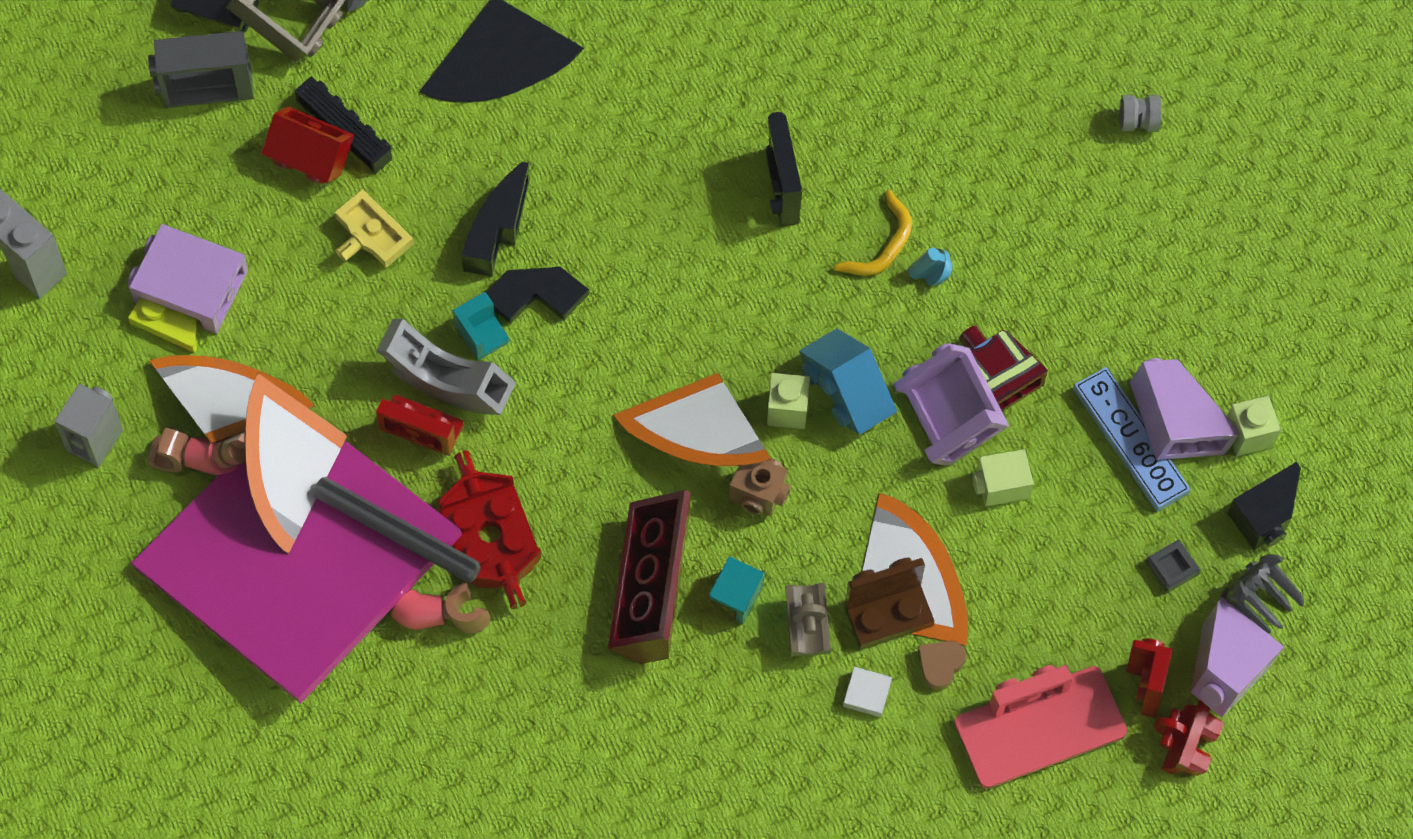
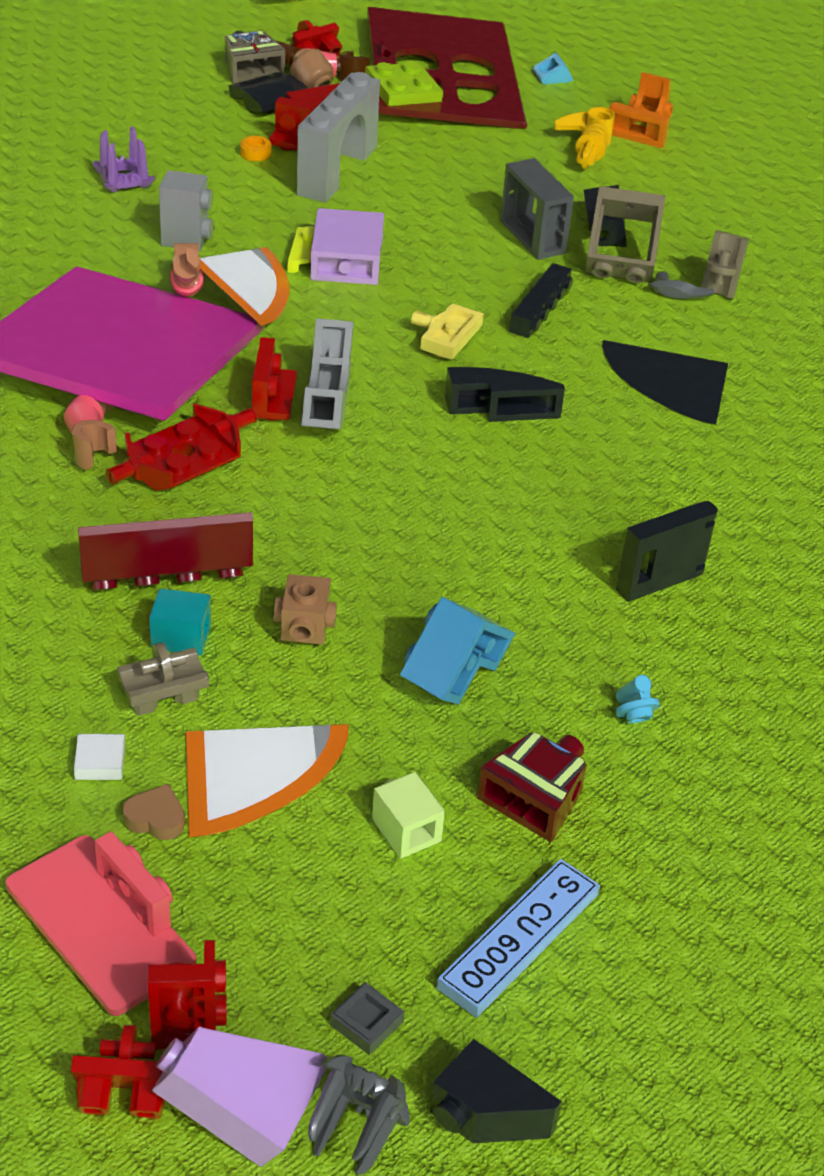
camera: 70 degrees right, 25 degrees down
sticker [245,373,347,554] -> none
red brick [261,106,354,184] -> none
dark grey axle [313,477,481,582] -> none
teal panel [453,292,509,361] -> none
black tile [486,267,589,324] -> none
sticker [613,373,771,466] -> none
yellowish green brick [767,373,810,429] -> none
yellow animal [833,189,912,277] -> none
reddish brown bracket [844,557,935,650] -> none
lavender panel [893,343,1009,466] -> none
lavender slope [1130,358,1239,460] -> none
yellowish green brick [1227,396,1281,457] -> none

